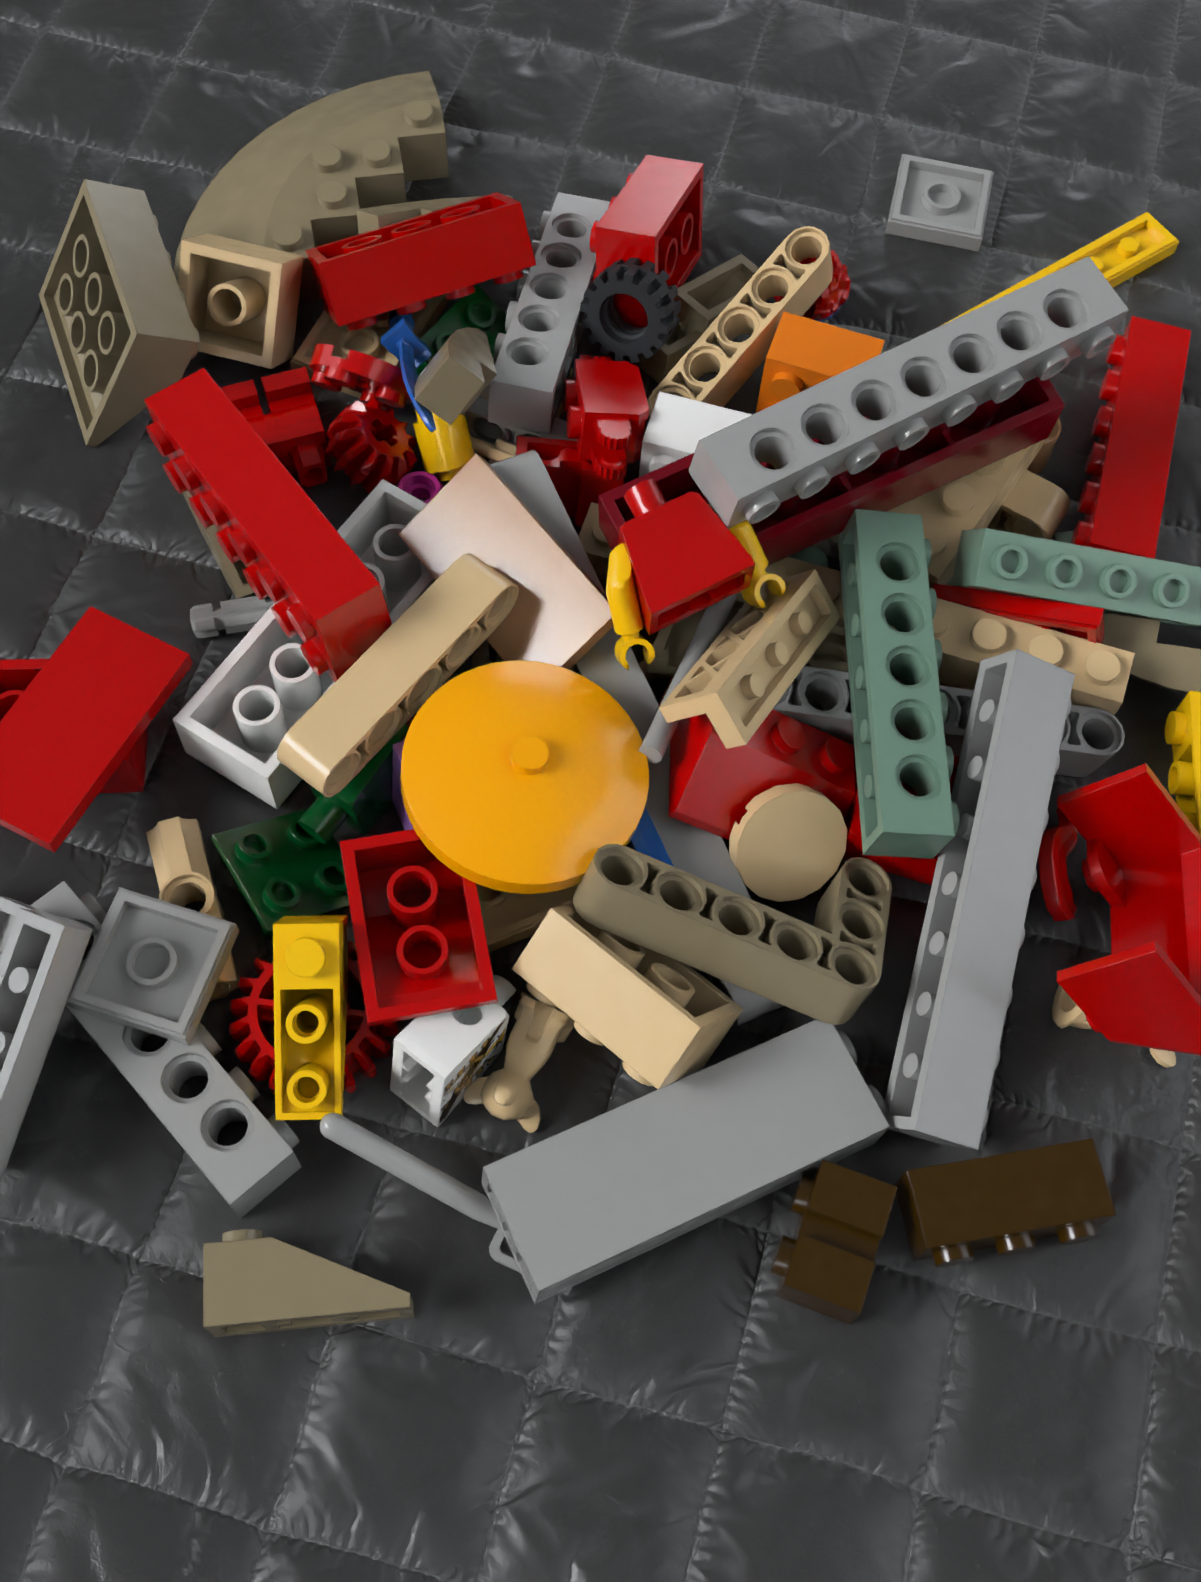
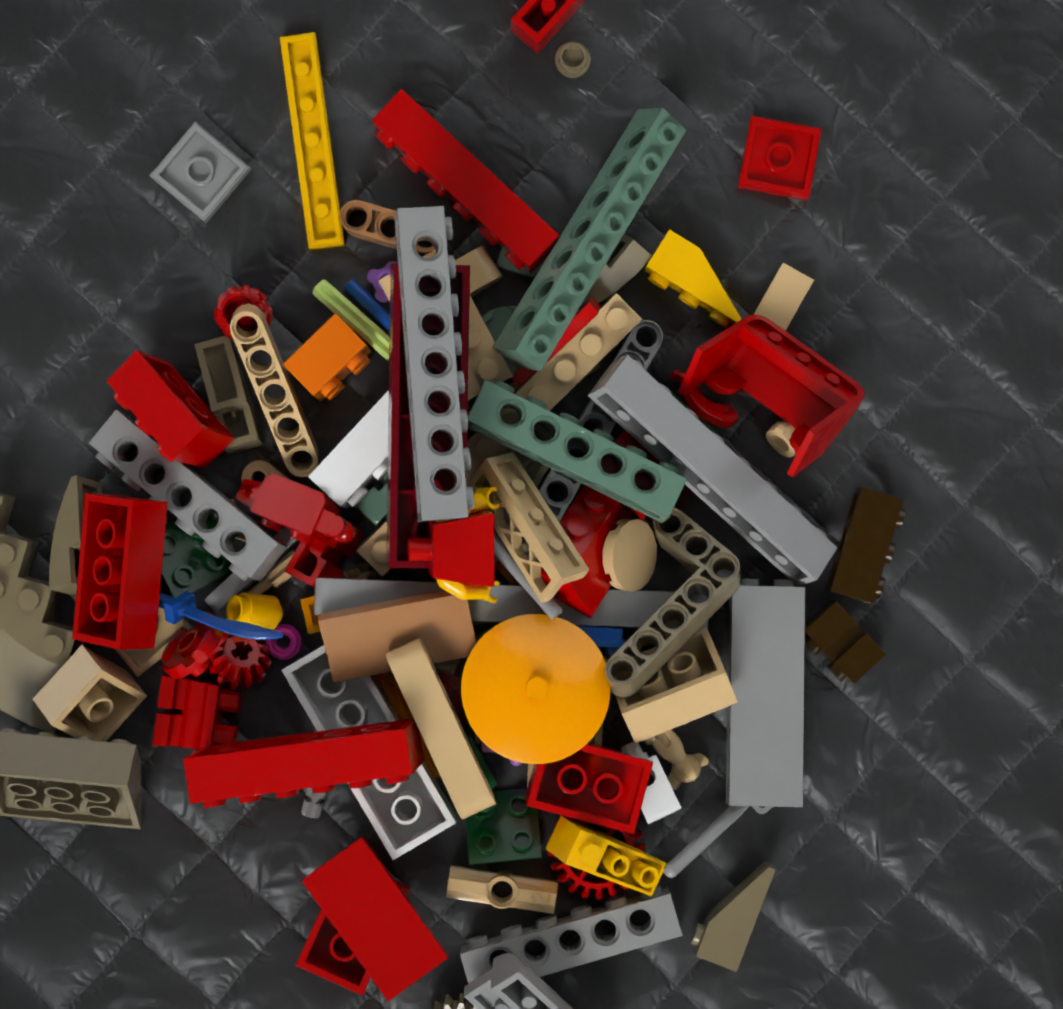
camera: 60 degrees left, 25 degrees up
light grey tile [67,887,239,1046] -> none
dark tan slope [414,327,497,425] -> none
black tyre [580,258,681,363] -> none

